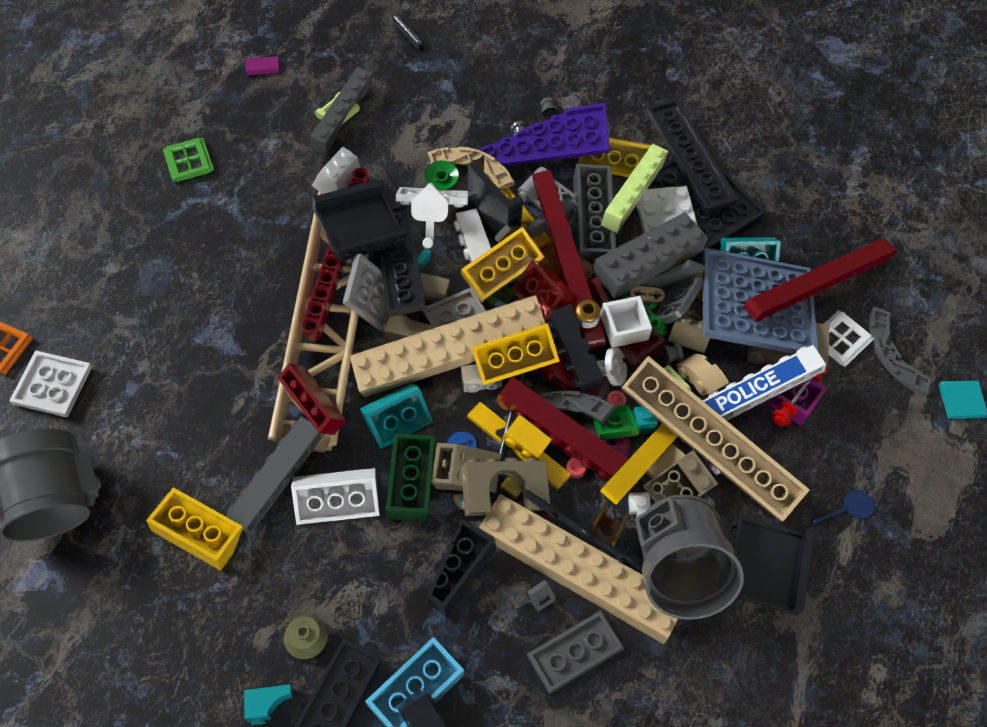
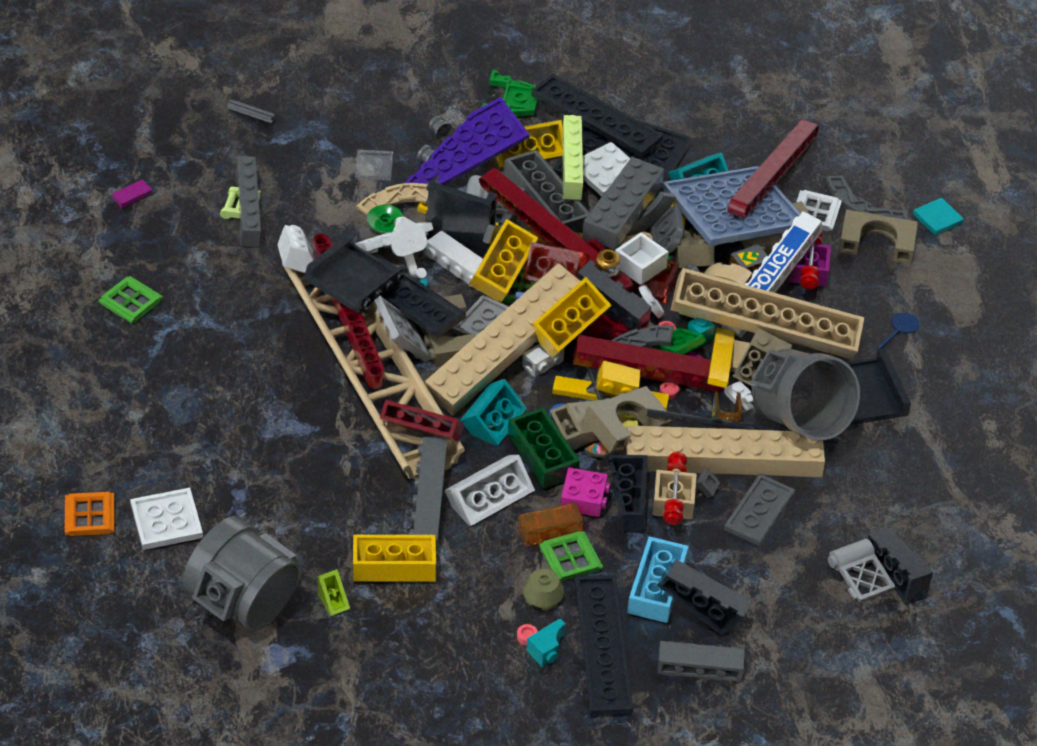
camera: 30 degrees left, 15 degrees down
none -> lime slope [317,569,350,616]
none -> clear tile [355,150,393,181]
none -> green wing [482,70,538,116]
none -> clear orange brick [517,502,583,546]
none -> coral tile [517,624,538,645]
none -> bright green piece [539,531,603,582]
none -> dark pink brick [560,467,610,517]
none -> tan brick [652,452,696,525]
none -> piece [729,245,768,283]
none -> dark tan arch [839,210,918,264]

